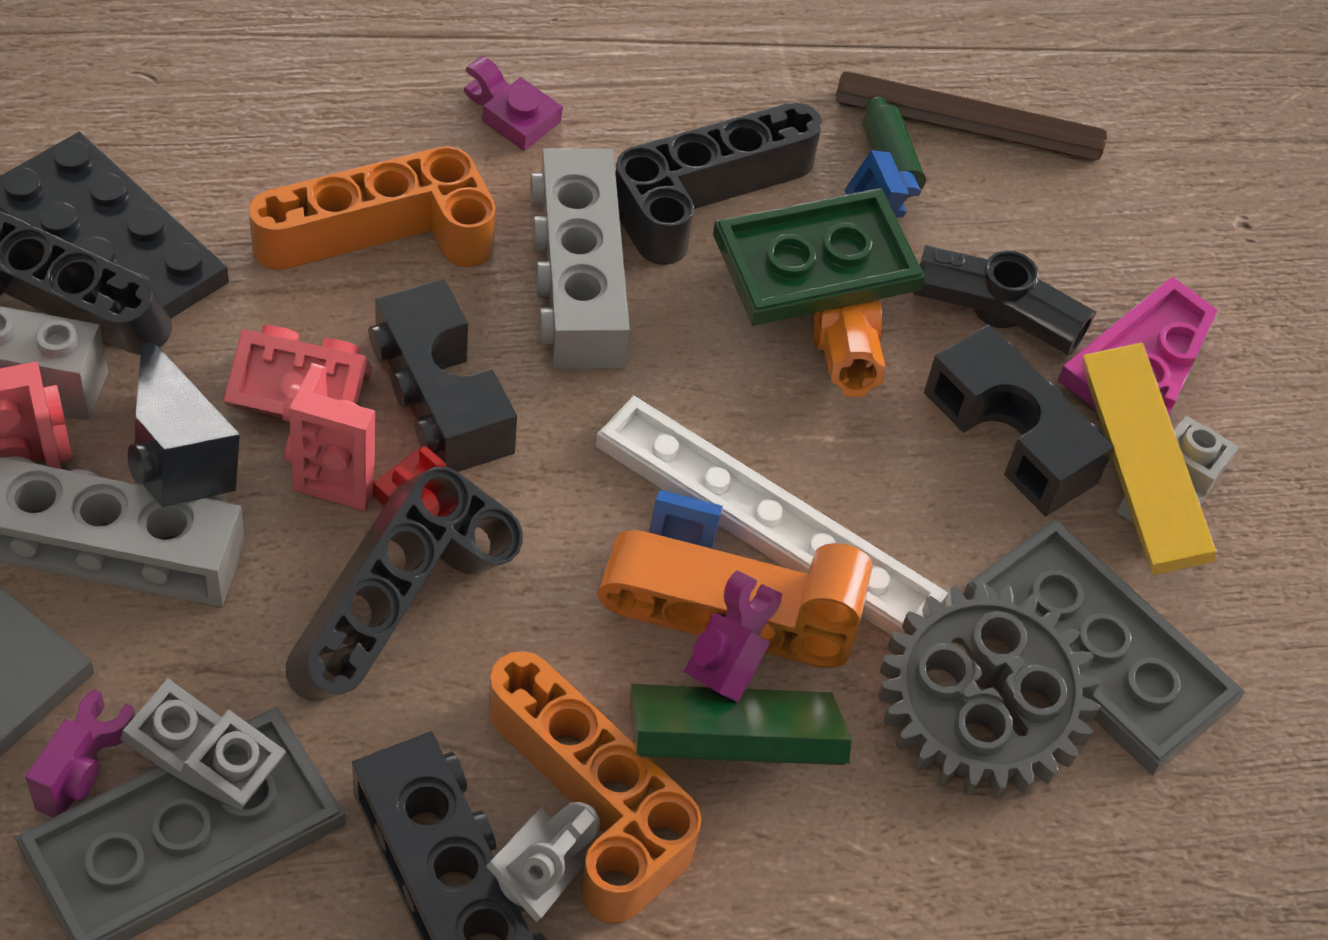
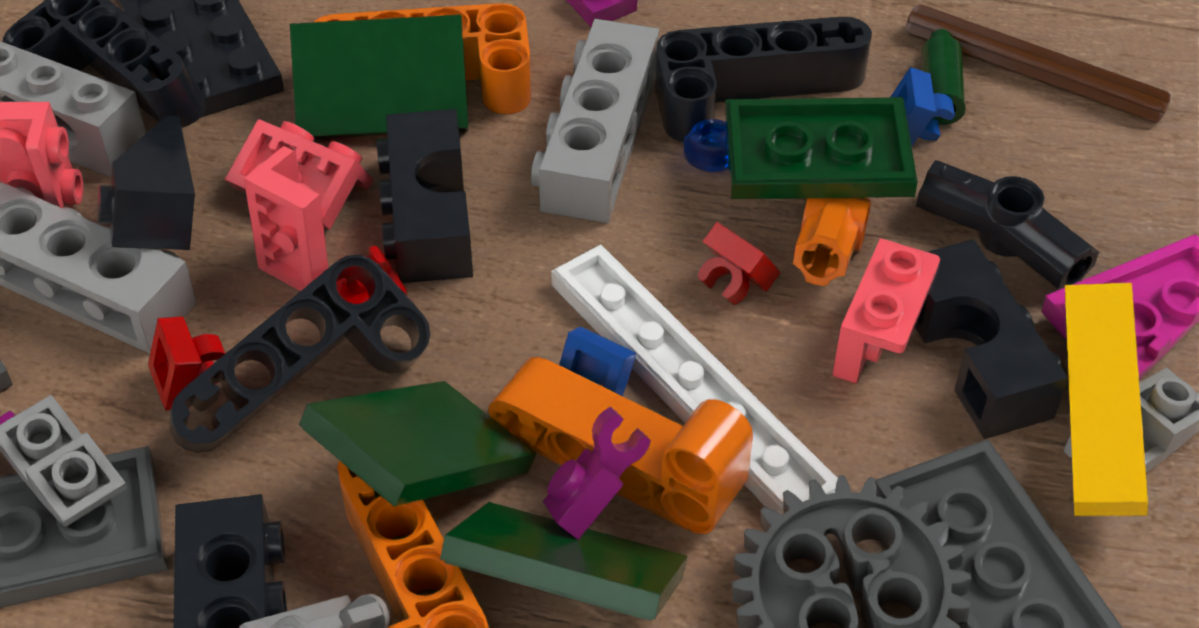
camera: 25 degrees right, 5 degrees down
none -> red tile [148,316,226,411]
none -> dark green tile [289,15,469,139]
none -> dark green tile [299,381,537,507]
none -> clear blue plate [683,119,729,172]
none -> red tile [698,222,781,306]
none -> coral bracket [832,238,940,384]

